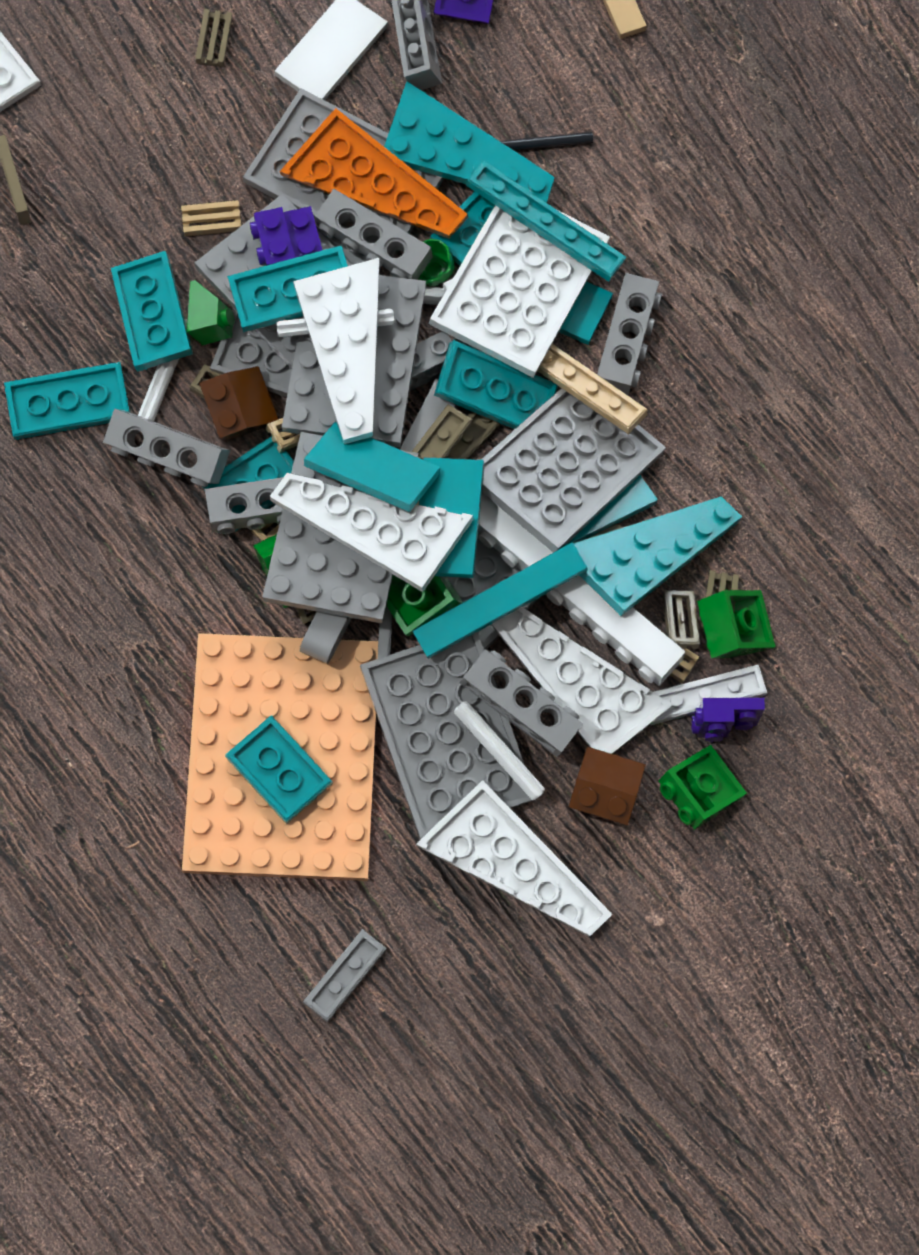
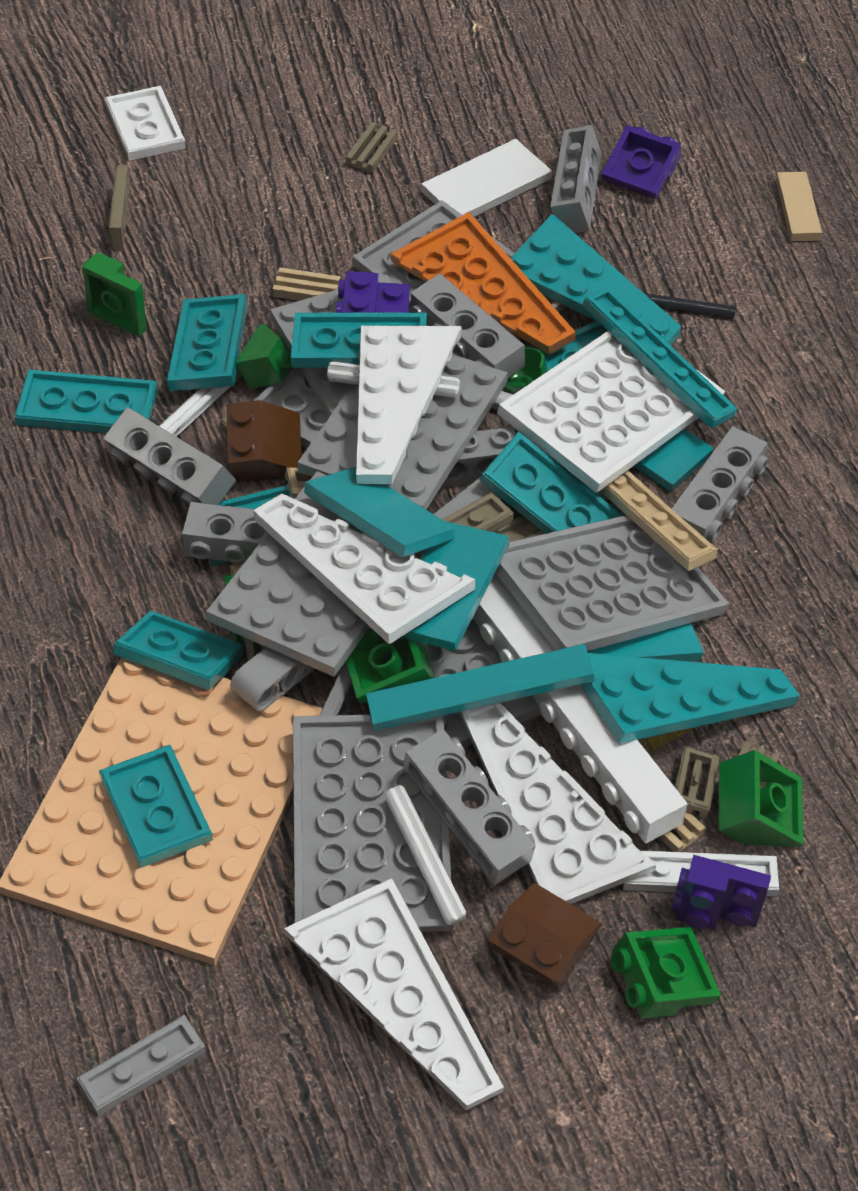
camera: 20 degrees right, 20 degrees down
none -> green plate [82,252,147,337]
none -> teal tile [113,611,244,690]

